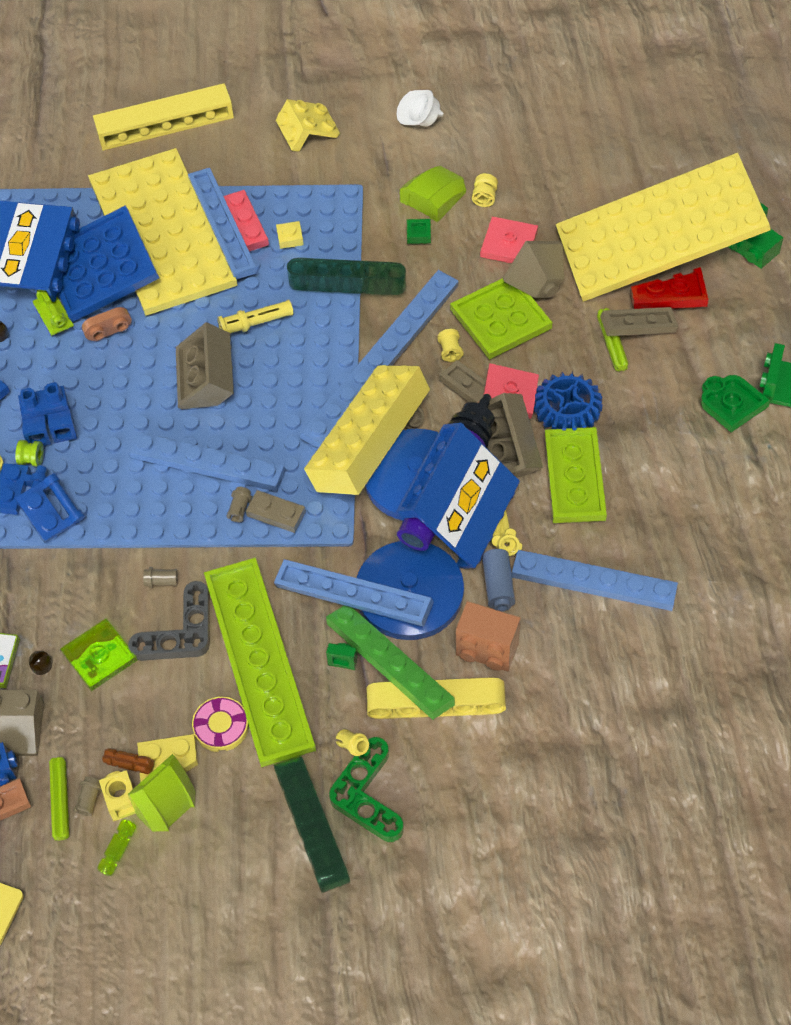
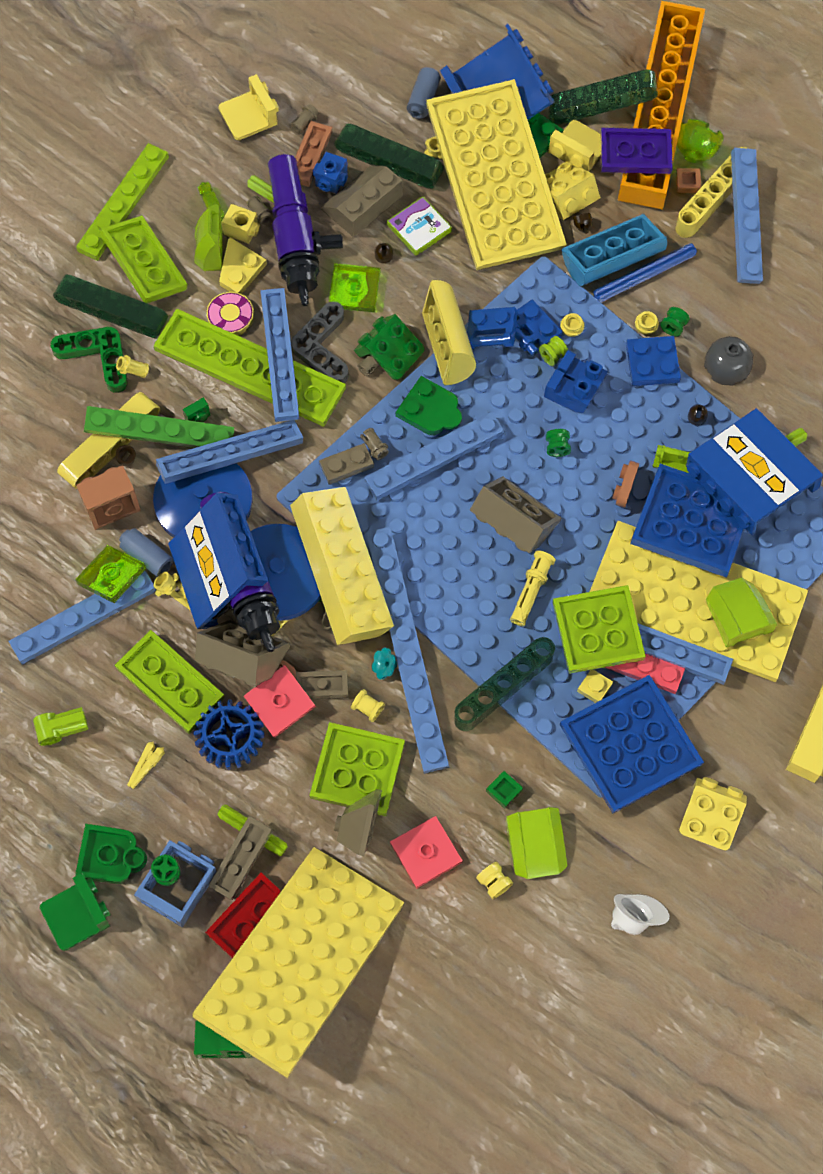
camera: 130 degrees right, 10 degrees up
dark orange axle [102,748,154,774] -> none
none -> lime piece [33,707,89,746]
none -> clear neon green tile [75,545,146,603]
none -> lime plate [76,143,169,261]
none -> lime plate [100,216,188,304]
none -> dark brown hinge [116,445,136,466]
none -> light yellow piece [127,742,165,789]
none -> medium blue window [134,840,217,928]
none -> green wheel [151,855,181,886]
none -> medium blue plate [260,288,299,422]
none -> dark purple piece [268,154,343,306]
none -> green bracket [354,314,425,380]
none -> teal plant [372,648,397,680]
none -> green plate [395,376,462,436]
none -> light yellow brick [422,280,476,385]
none -> green wheel [545,429,571,457]
none -> lime plate [552,585,646,674]
none -> blue plate [559,674,704,814]
none -> lime slope [706,577,777,647]

